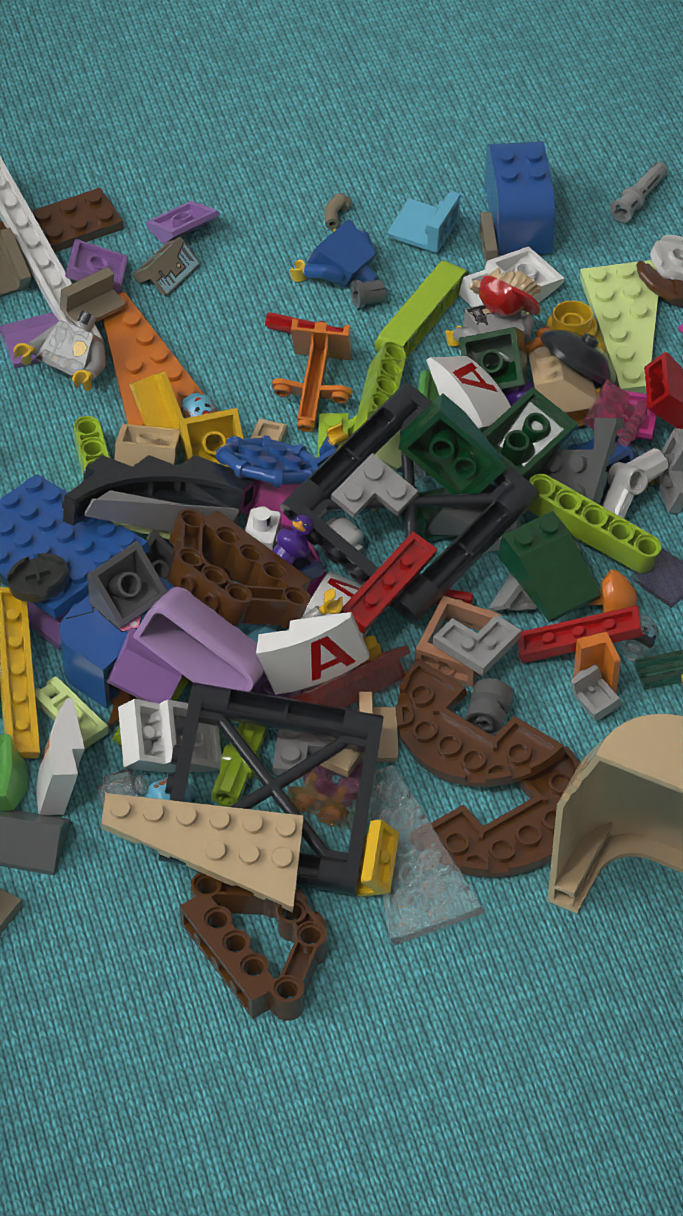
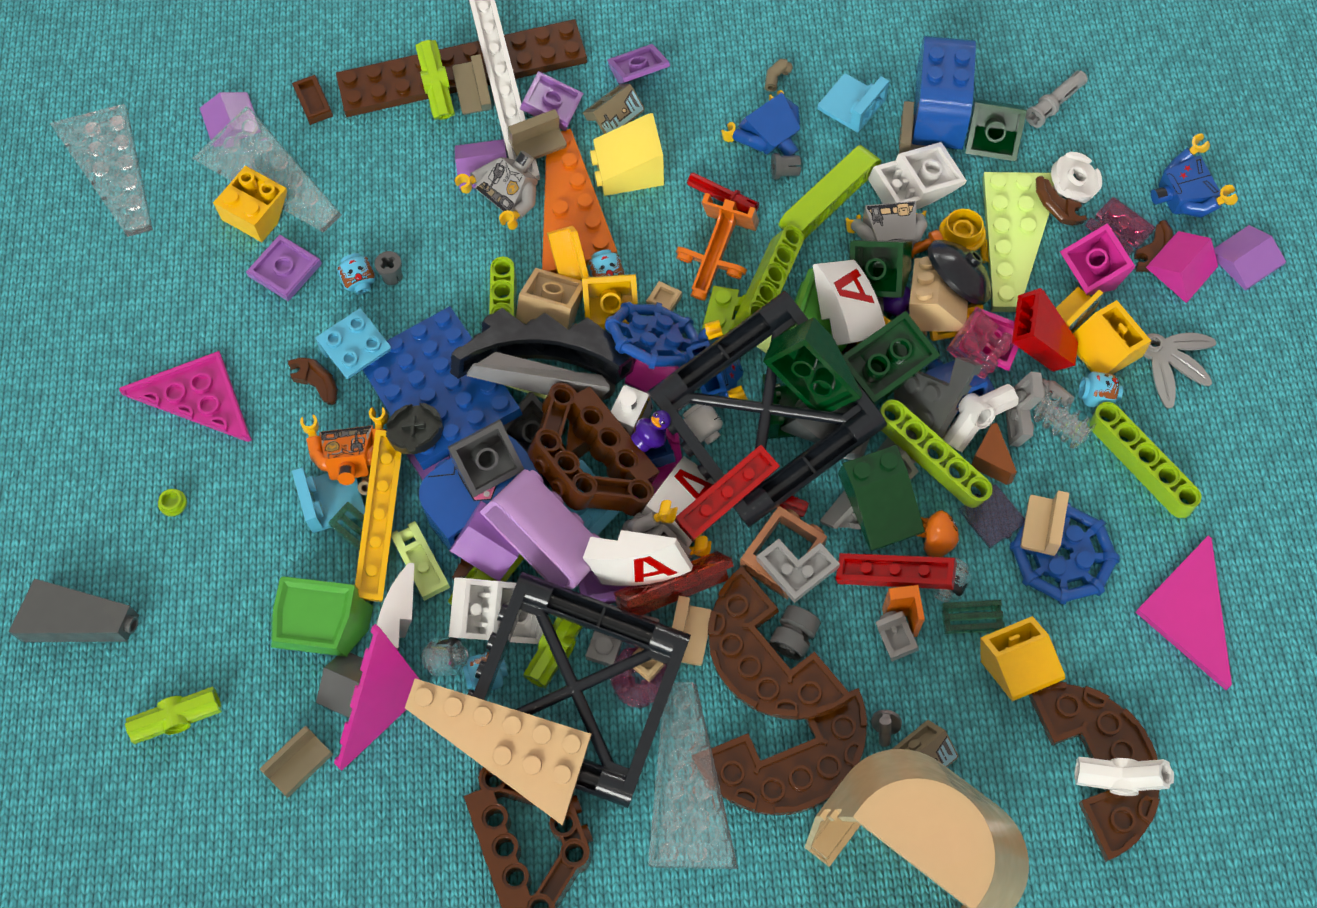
camera: 15 degrees right, 15 degrees up
clear orange plate [287,771,349,826] -> none
light grey plate [331,453,418,518] -> none
yellow panel [355,819,400,897] -> none
red hair [469,268,541,317] -> none
none -> dark pink tile [334,624,420,771]
none -> light yellow slope [590,113,664,196]
none -> dark green slope [965,98,1027,161]
none -> dark orange slope [971,423,1017,485]

